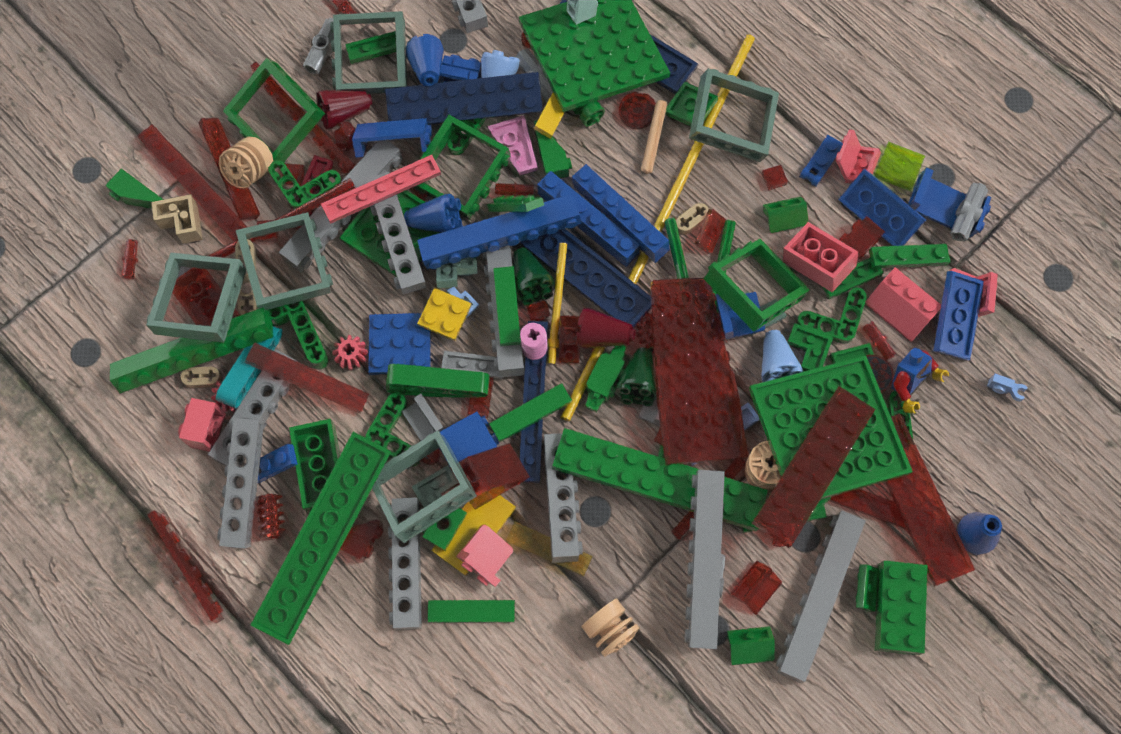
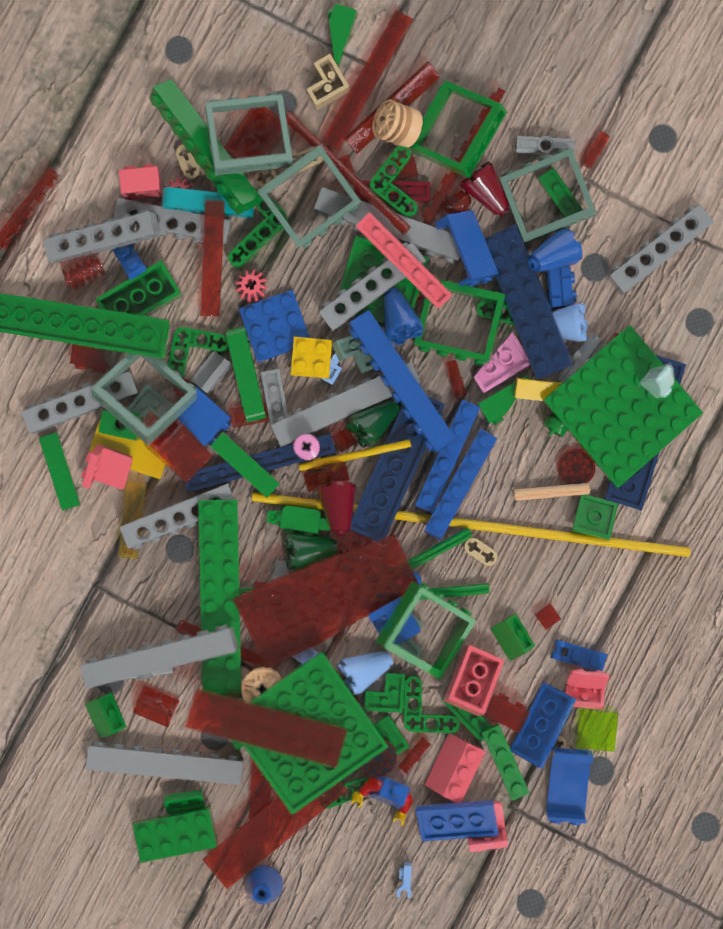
camera: 70 degrees right, 15 degrees up
clear red axle [121,239,138,279] -> none
green plate [487,195,544,212] -> none
green tile [493,266,521,346] -> none
light nougat wheel [581,598,640,657] -> none
sand green window [689,68,779,162] -> none
clear red plate [694,209,726,254] -> none
light grey piece [950,183,988,242] -> none

